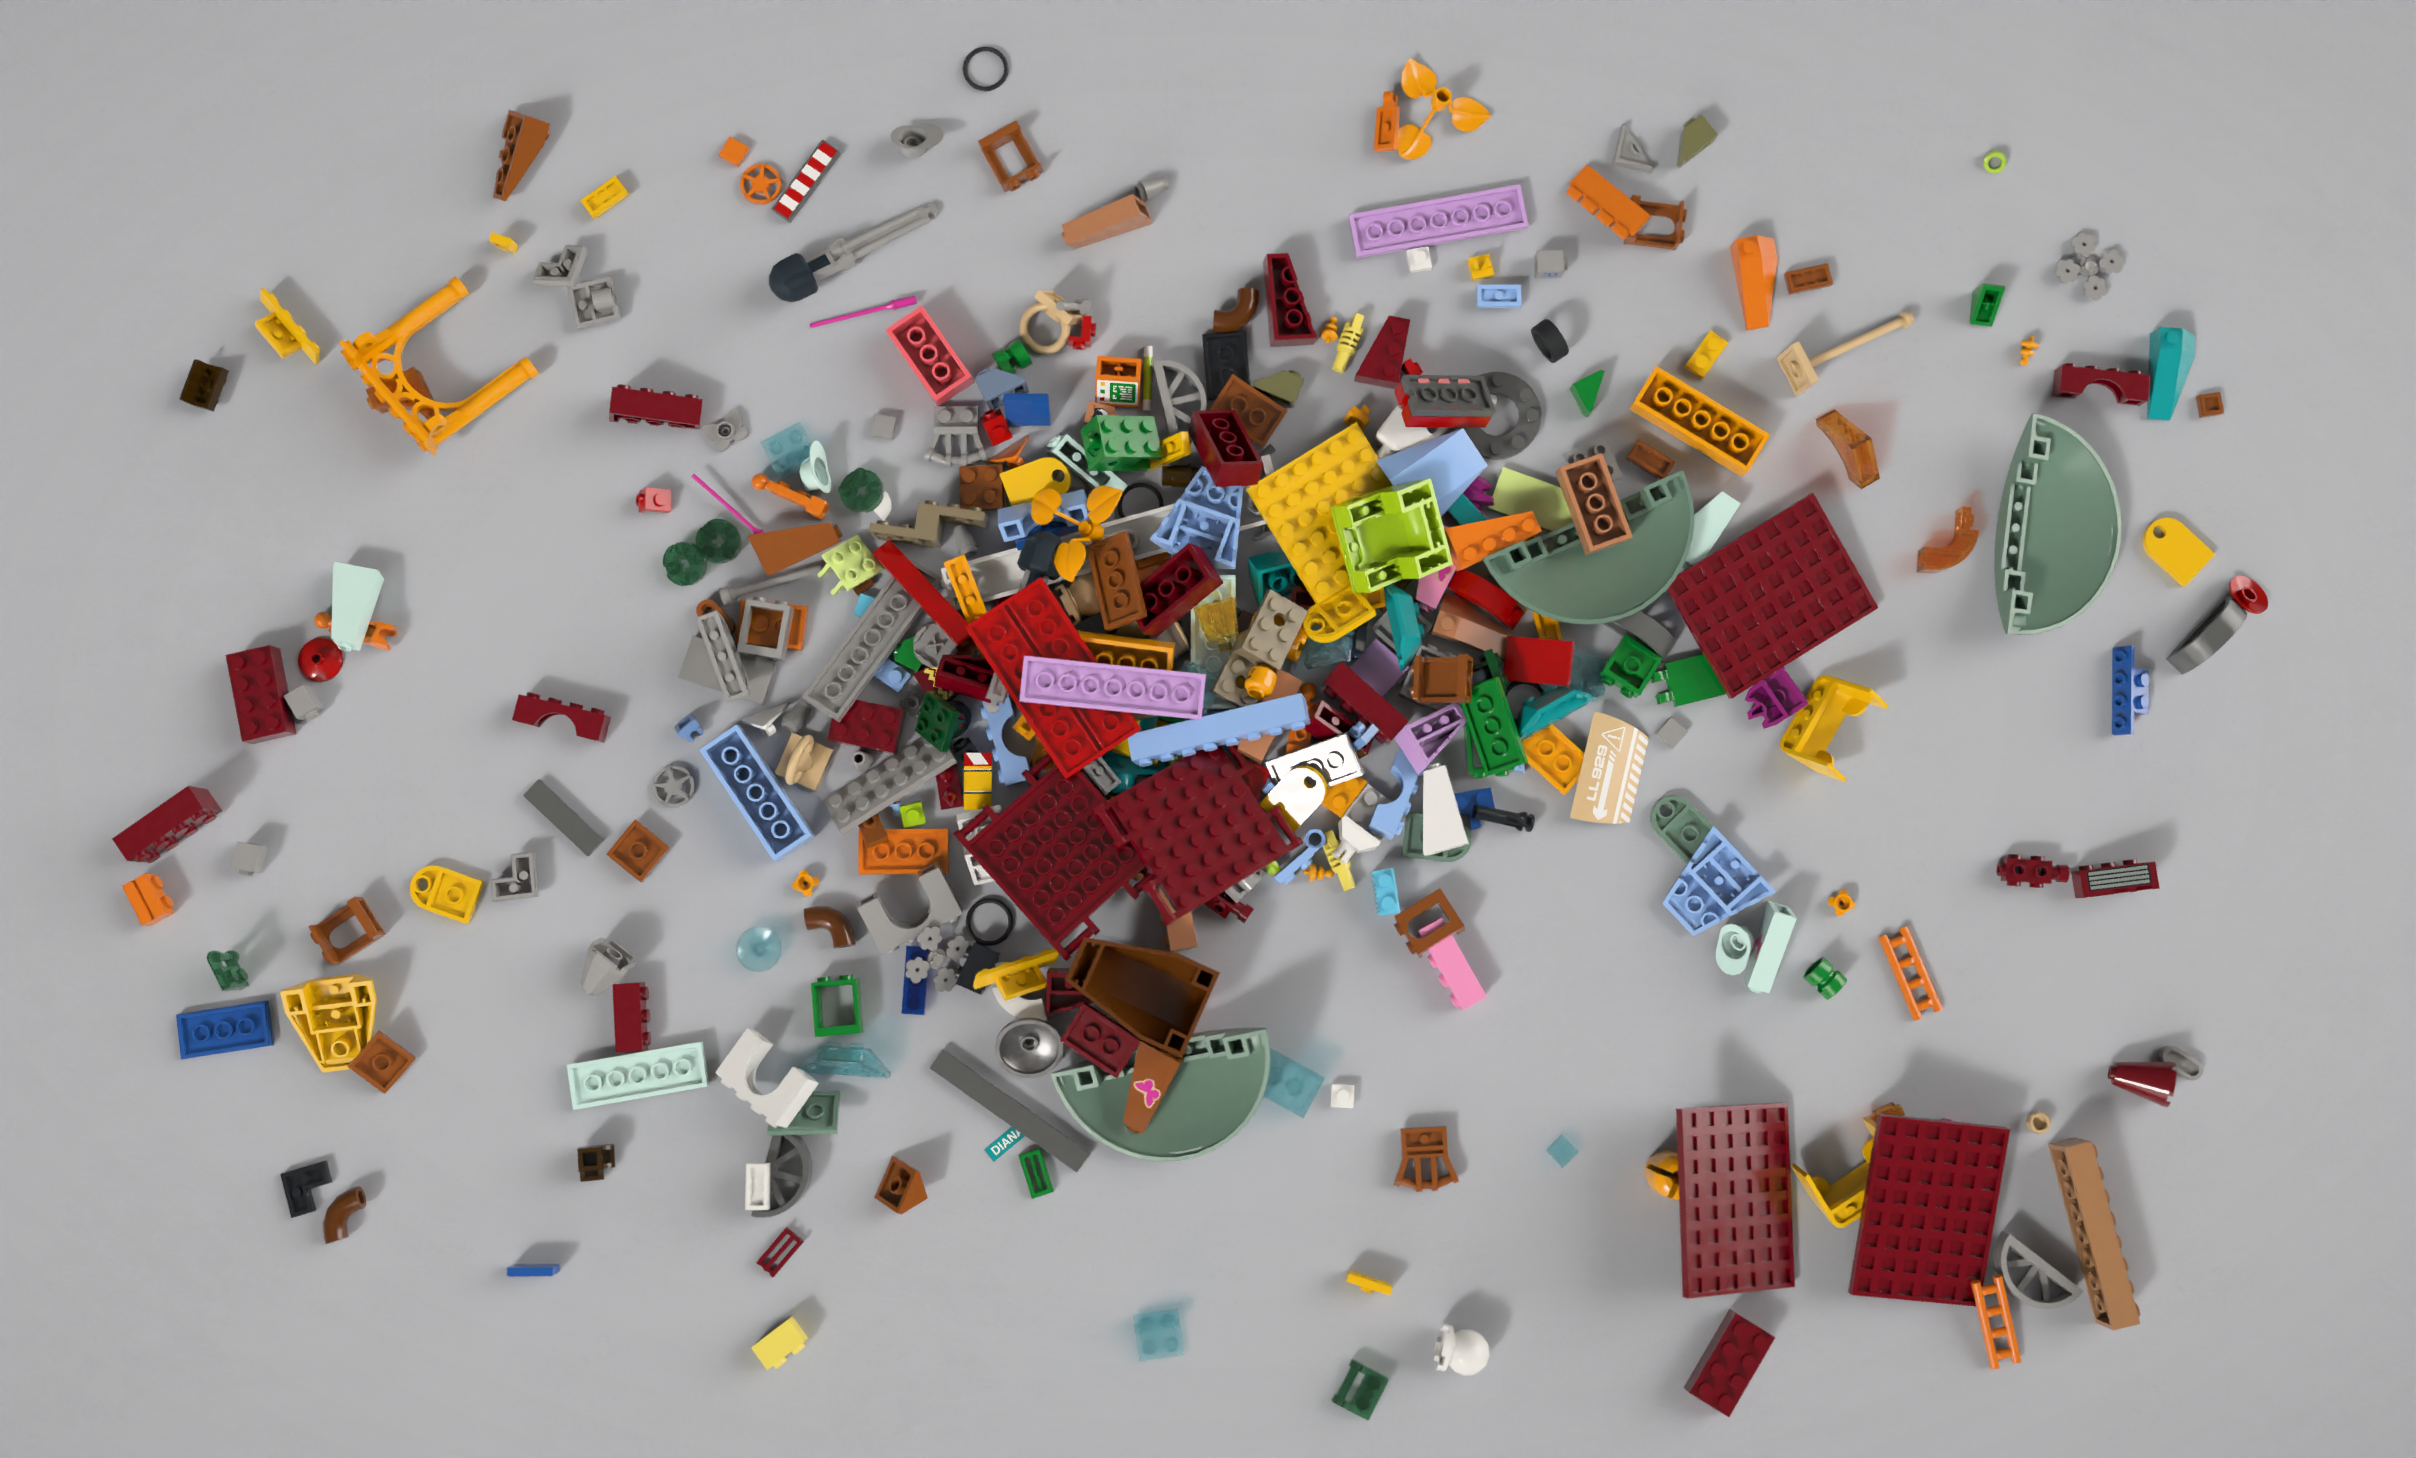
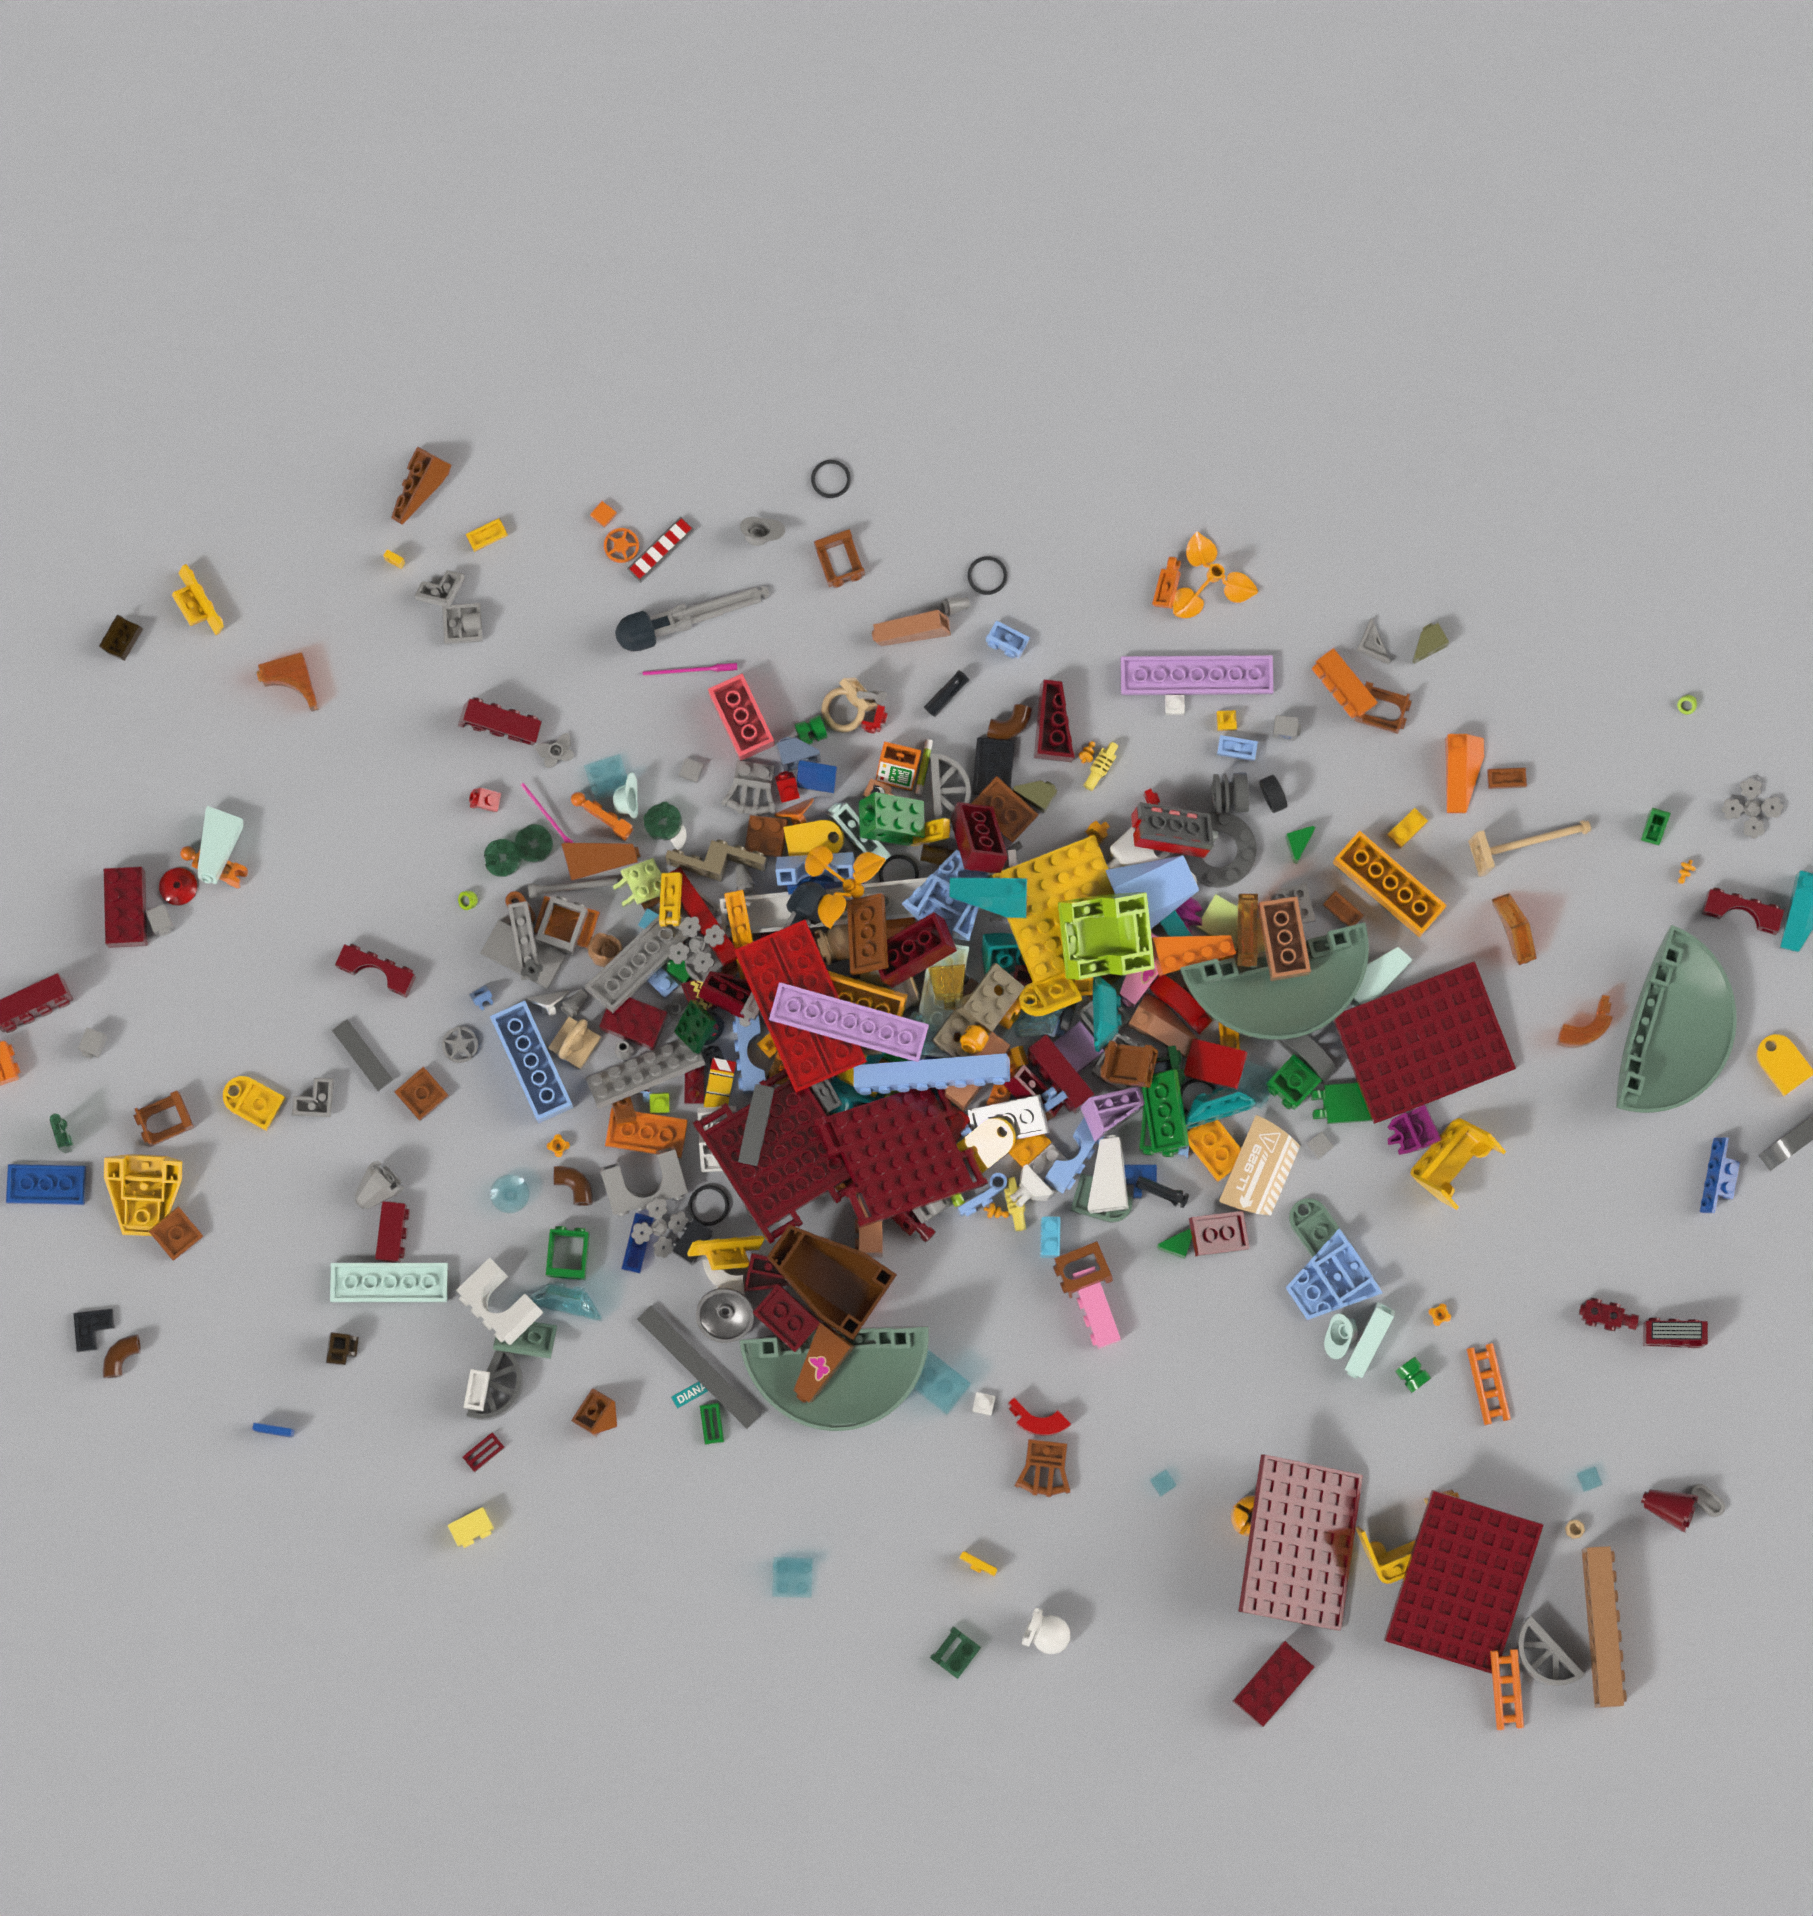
camera: 10 degrees right, 5 degrees down
light orange arch [339,276,539,456] -> none
dark red wedge [1354,315,1411,389] -> none
none -> lime piece [458,890,478,910]
none -> dark grey plate [521,959,544,982]
none -> medium nougat hair [588,932,623,967]
none -> yellow plate [659,872,682,927]
none -> light grey plant [669,917,725,973]
none -> dark grey slope [738,1084,775,1166]
none -> black piece [924,670,970,717]
none -> teal wedge [949,878,1027,918]
none -> black tyre [968,556,1007,595]
none -> light blue bracket [986,620,1030,659]
none -> light orange tile [1008,1046,1029,1067]
none -> red arch [1008,1397,1071,1436]
none -> green slope [1157,1229,1192,1259]
none -> plate [1189,1211,1250,1257]
none -> dark grey wheel [1211,772,1249,814]
none -> clear orange arch [1235,894,1258,967]
none -> clear light blue tile [1576,1467,1603,1492]

